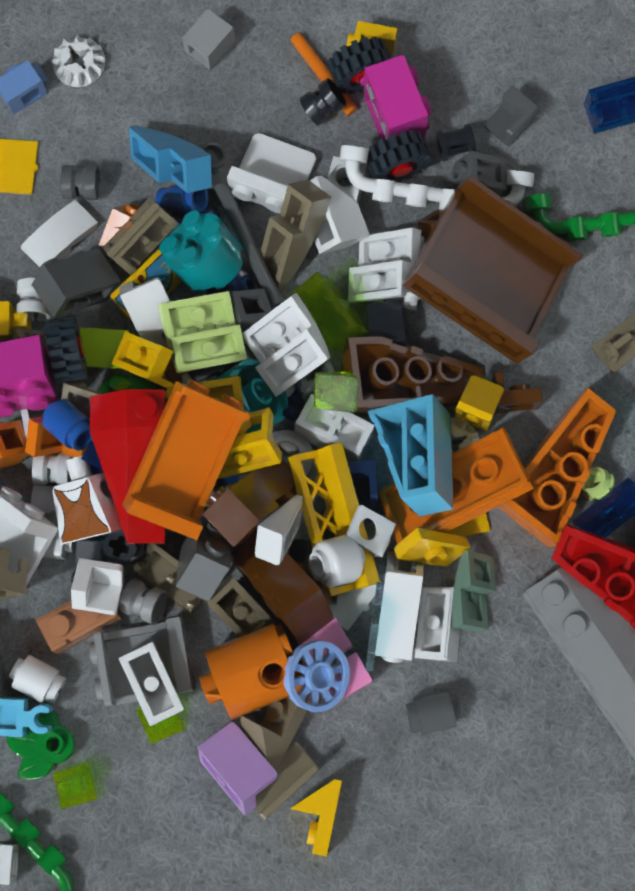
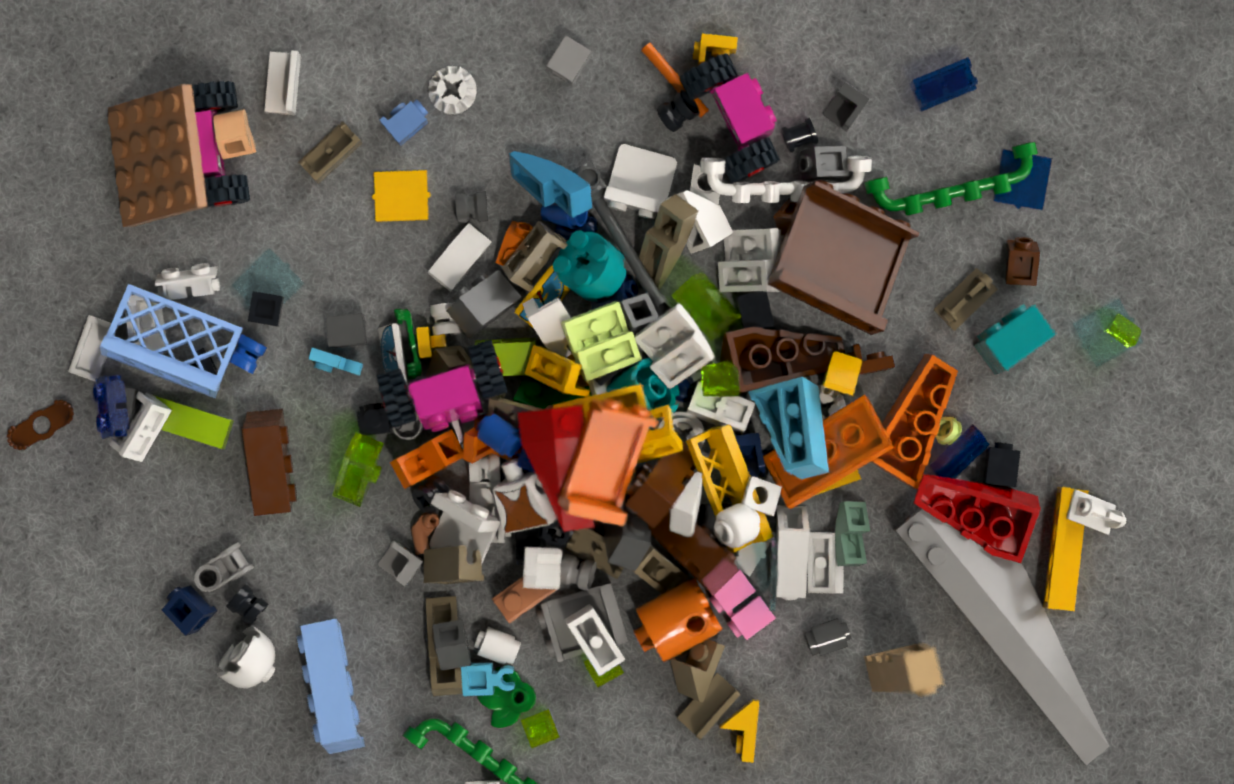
camera: 10 degrees left, 10 degrees up
lavender panel [197,722,278,816] -> none
light blue wheel [284,640,350,712] -> none
yellow plate [394,528,471,567] -> none
none -> tan wedge [864,643,943,696]

